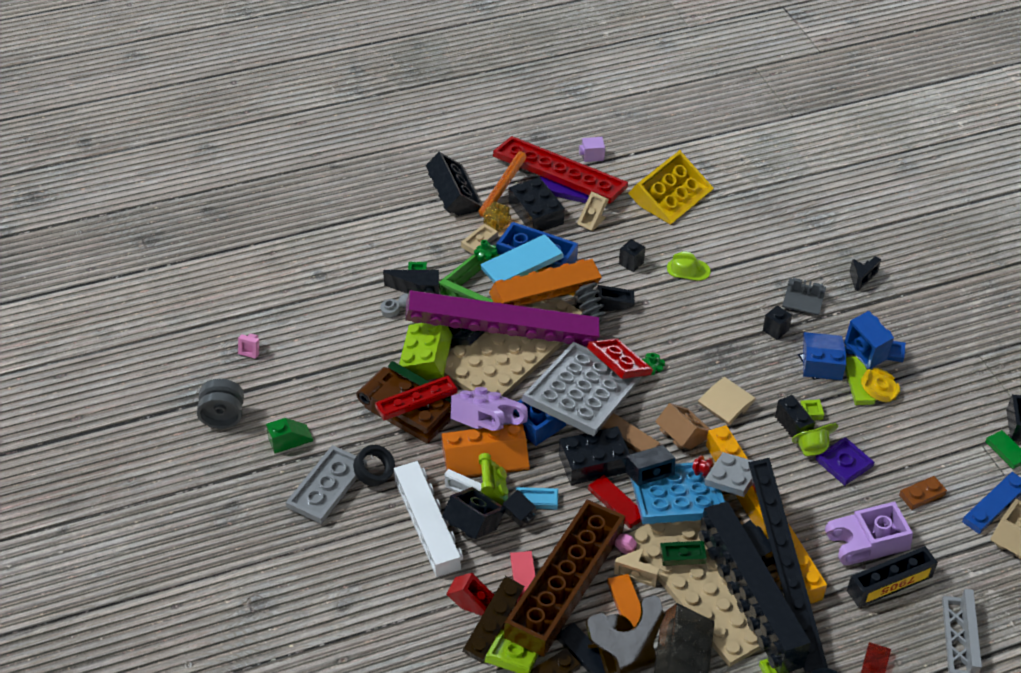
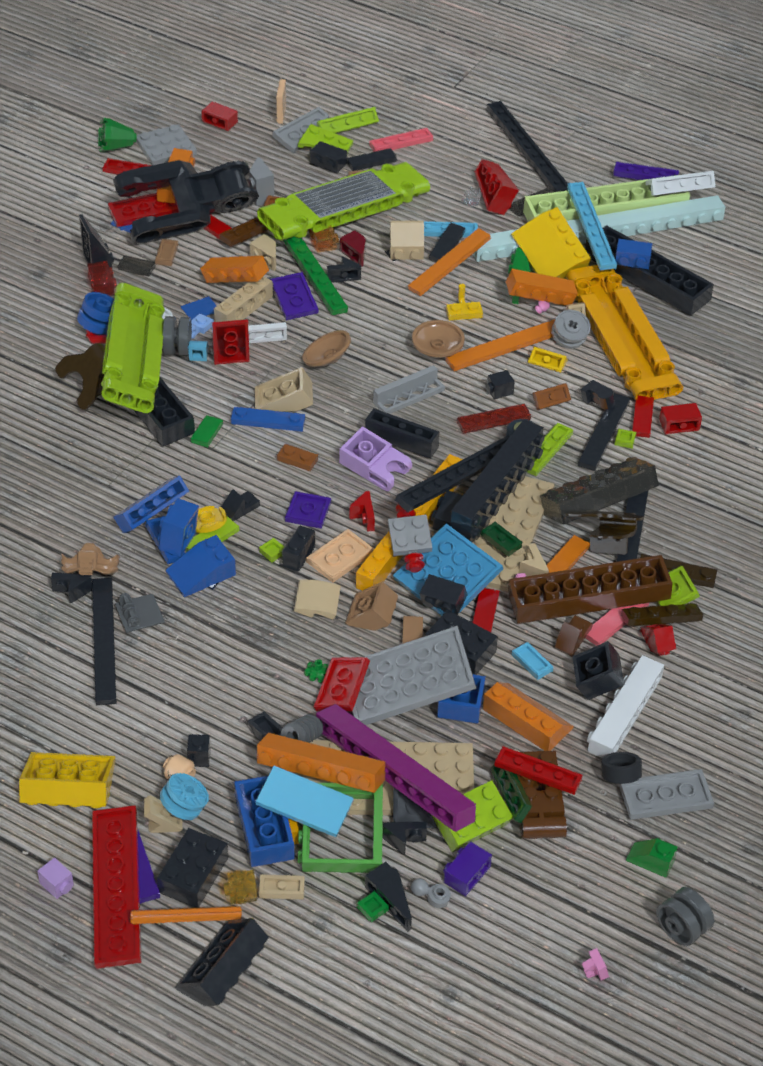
camera: 130 degrees left, 0 degrees up
white tile [445,469,482,493] -> none
lavender brick [451,387,528,431] -> none
green plant [474,240,498,261] -> none
lime plate [479,453,508,506] -> none
black brick [503,489,536,527] -> none
lime piece [667,251,711,281] -> none
black brick [762,305,792,340] -> none
lime piece [792,423,839,456] -> none
none -> medium nougat piece [61,543,120,575]
none -> black tile [92,577,117,706]
none -> blue brick [113,475,189,533]
none -> medium azure wheel [160,773,209,820]
none -> light nougat head [163,754,196,780]
none -> black slope [221,489,260,522]
none -> light nougat tile [306,529,374,583]
none -> red slope [349,491,375,532]
none -> dark purple brick [443,841,492,897]
none -> reddish brown slope [555,615,593,657]

